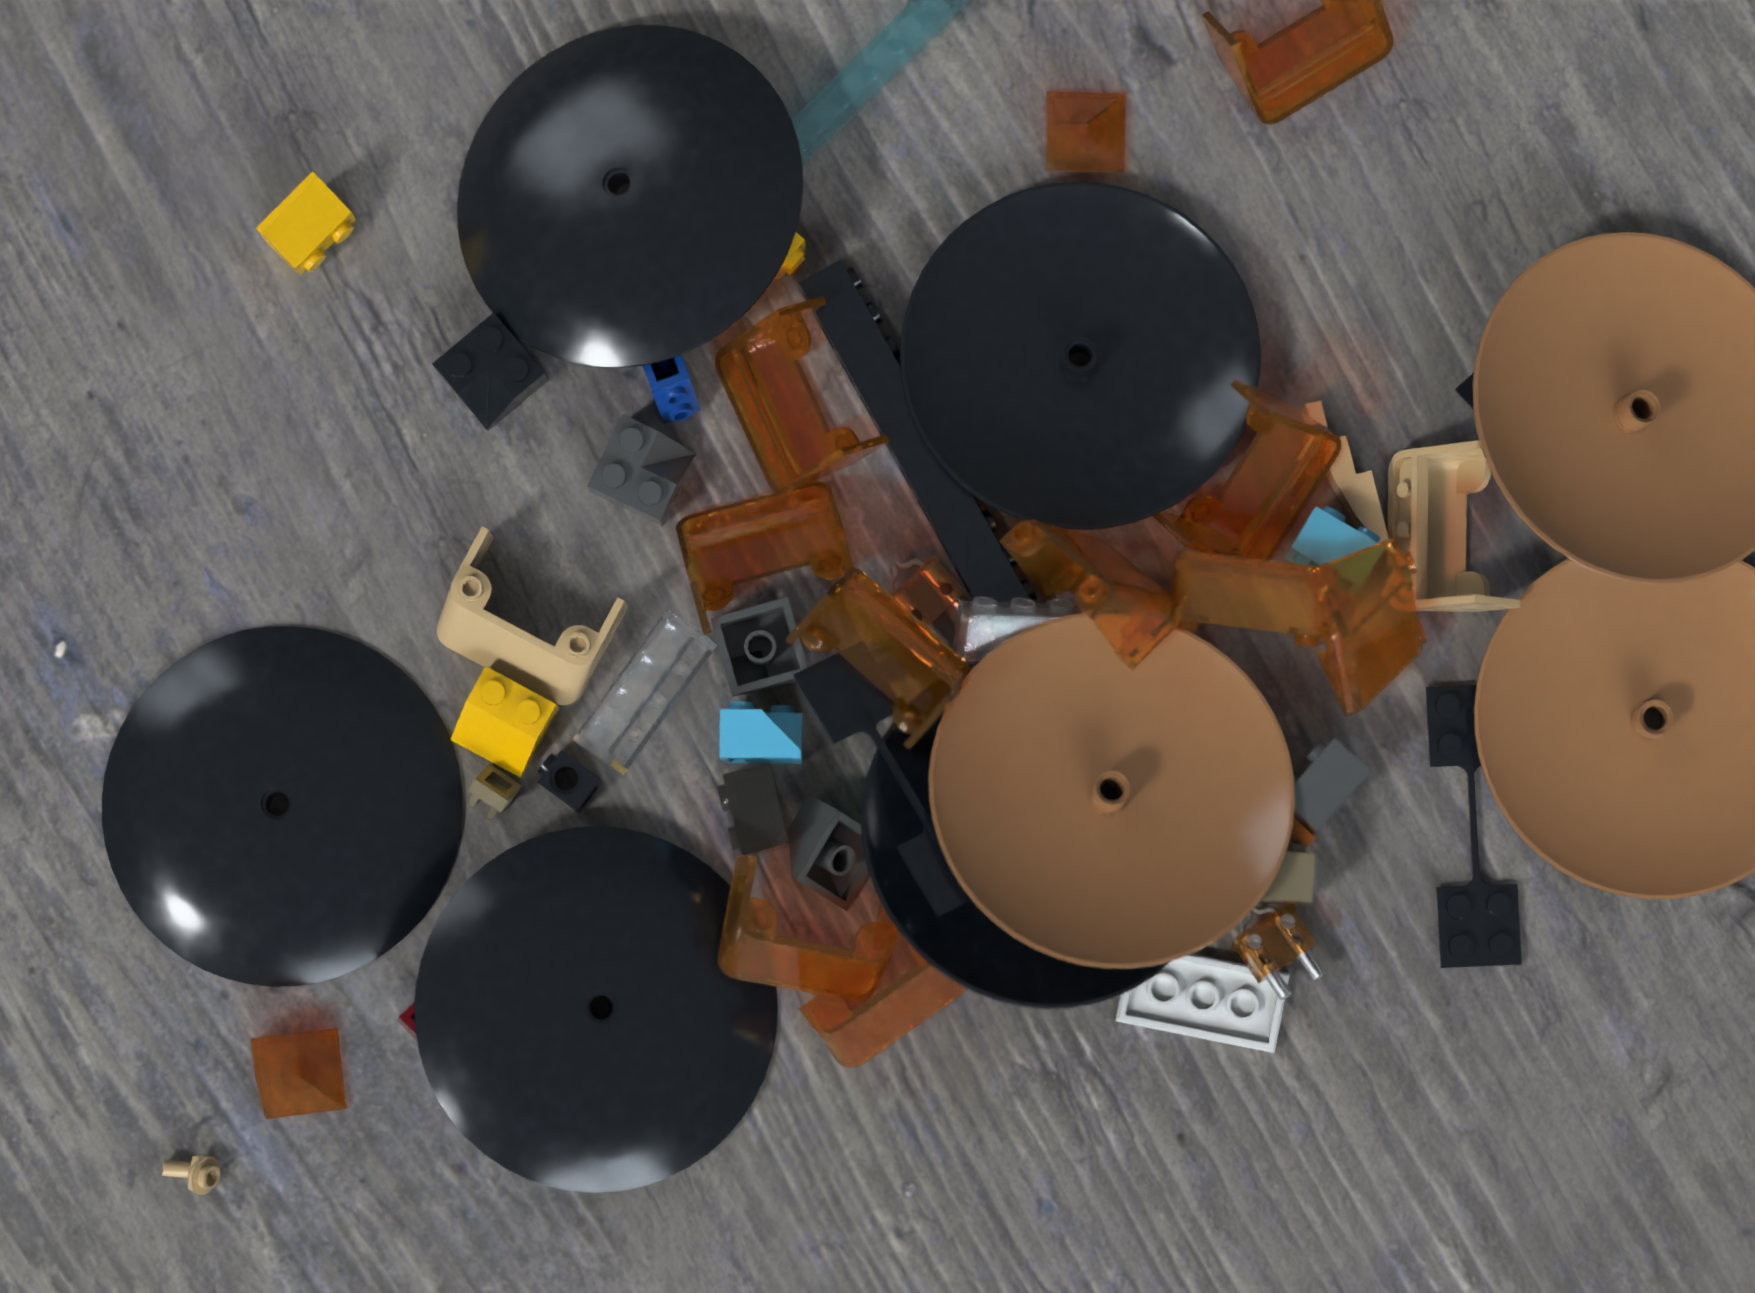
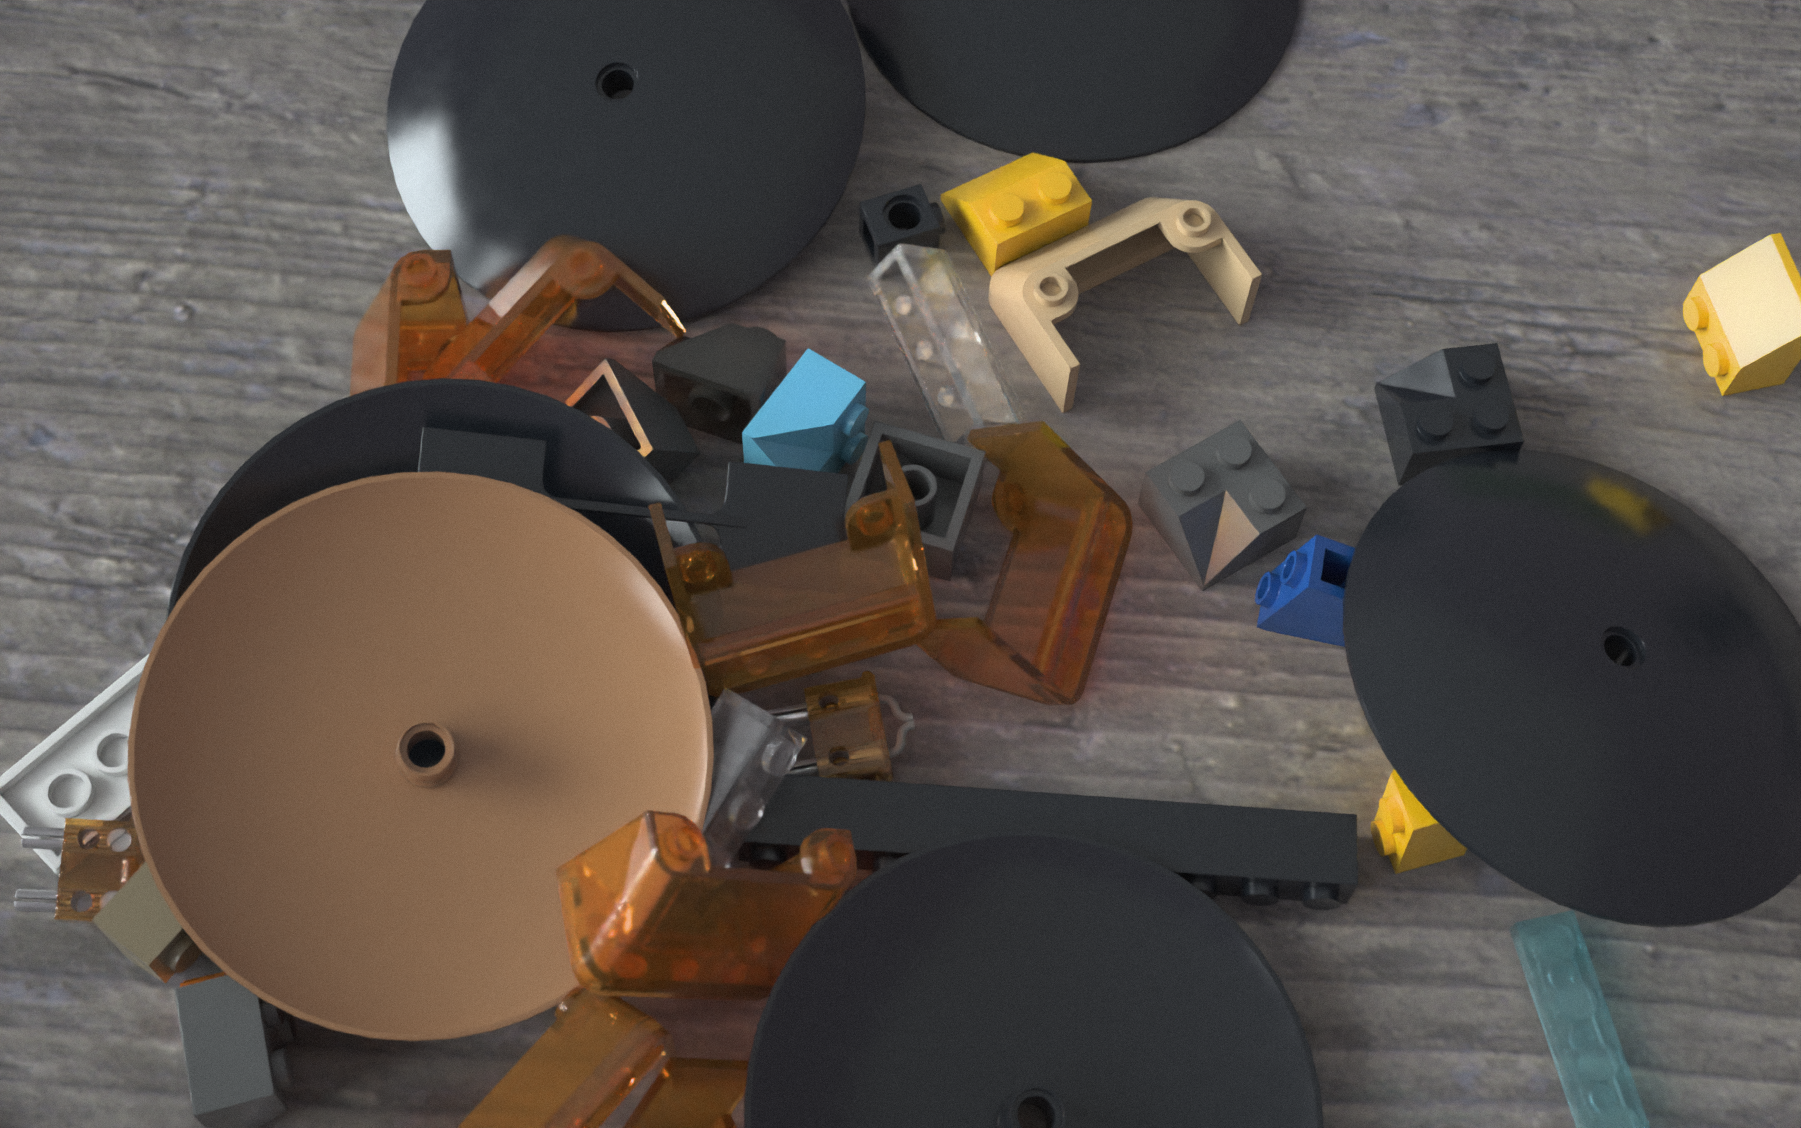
camera: 120 degrees right, 20 degrees down
dark tan tile [468,764,522,819] -> none
clear orange windscreen [715,296,889,494] -> none

